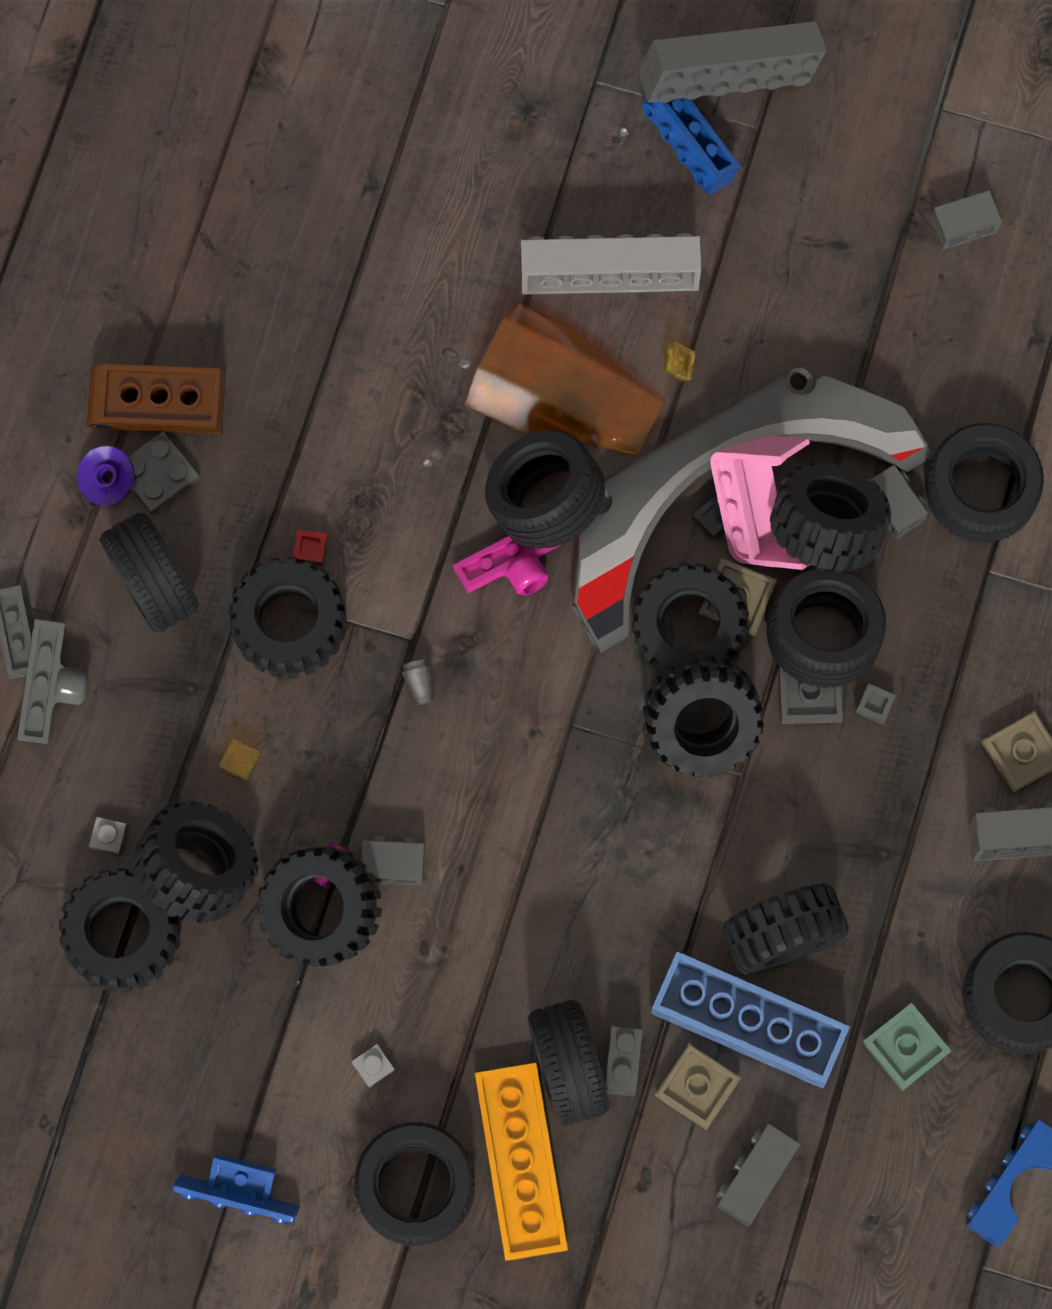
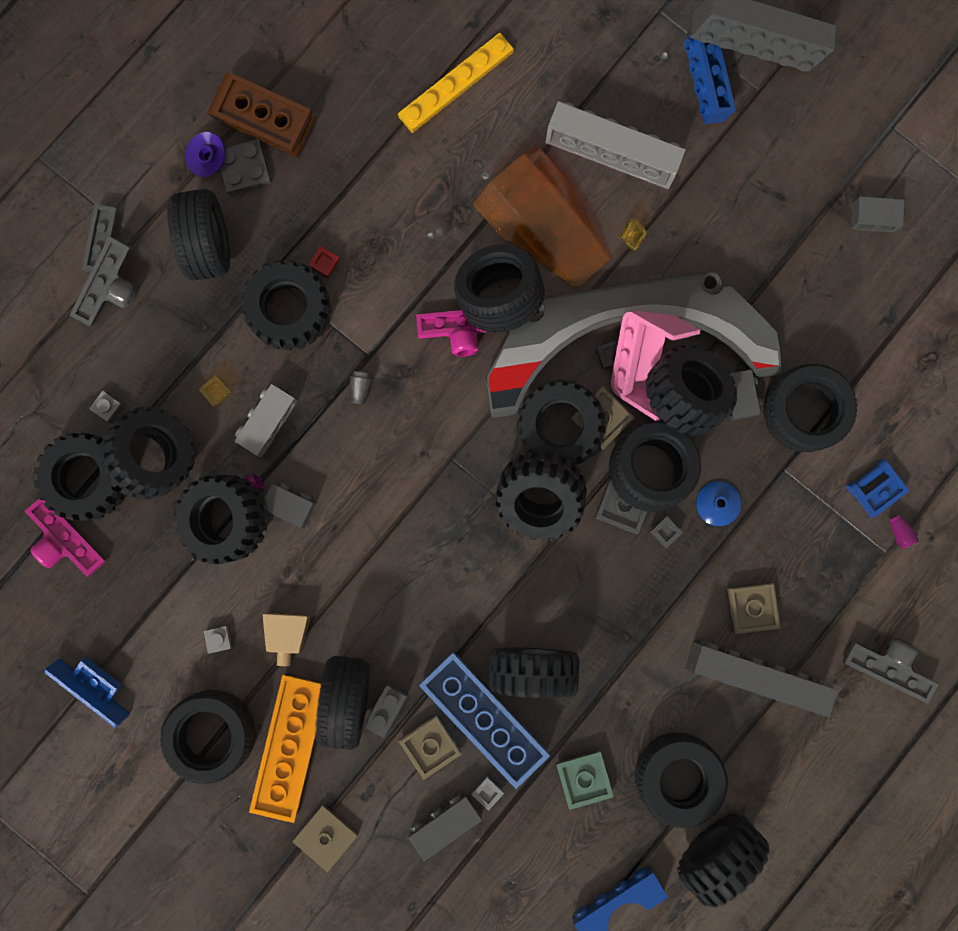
camera: 20 degrees right, 10 degrees up
none -> dark pink plate [25,499,106,578]
none -> light grey brick [234,384,298,458]
none -> tan torso [263,613,310,666]
none -> dark tan plate [293,804,358,872]
none -> yellow plate [398,33,514,133]
none -> light grey plate [471,776,504,811]
none -> blue dish [696,481,741,526]

